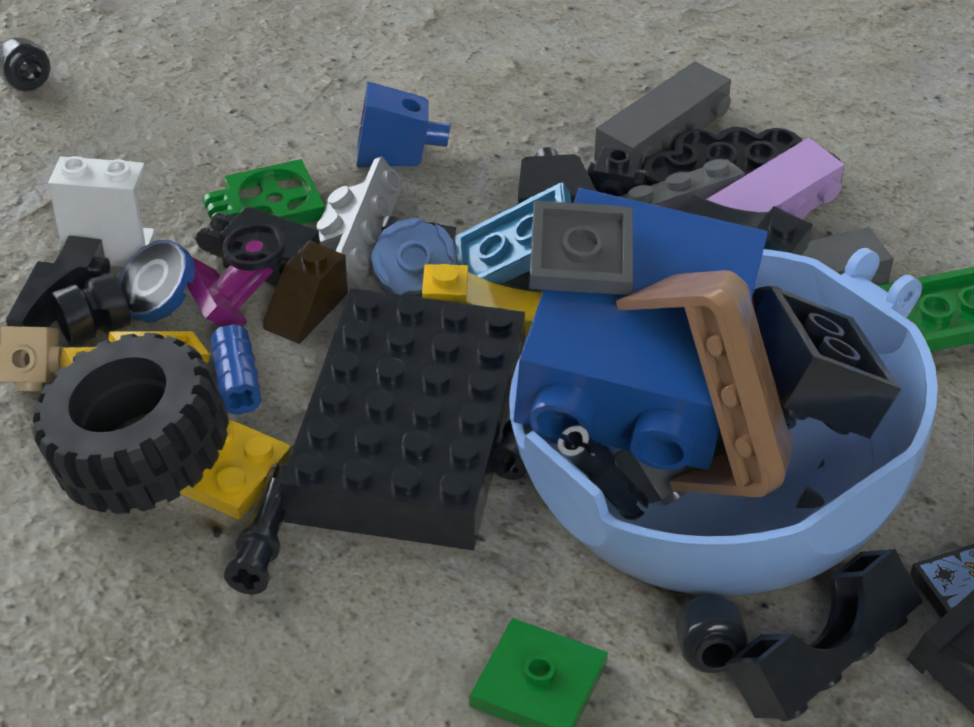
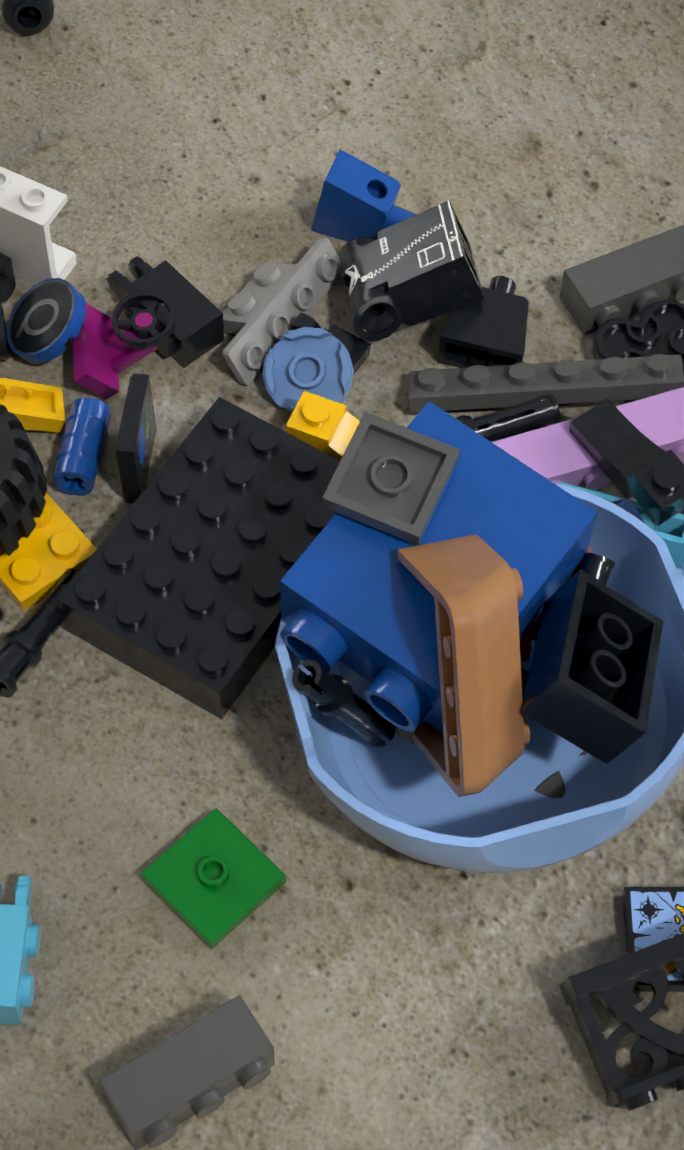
camera: 20 degrees right, 15 degrees up
green piece [202,159,325,224] -> none
dark brown slope [263,241,348,344] -> none
dark azure tile [454,182,571,285] -> none
black brick [587,146,648,197] -> none
black head [676,595,748,673] -> none
black arch [725,549,923,722] -> none
none -> black tile [115,373,157,503]
none -> black piece [339,200,485,341]

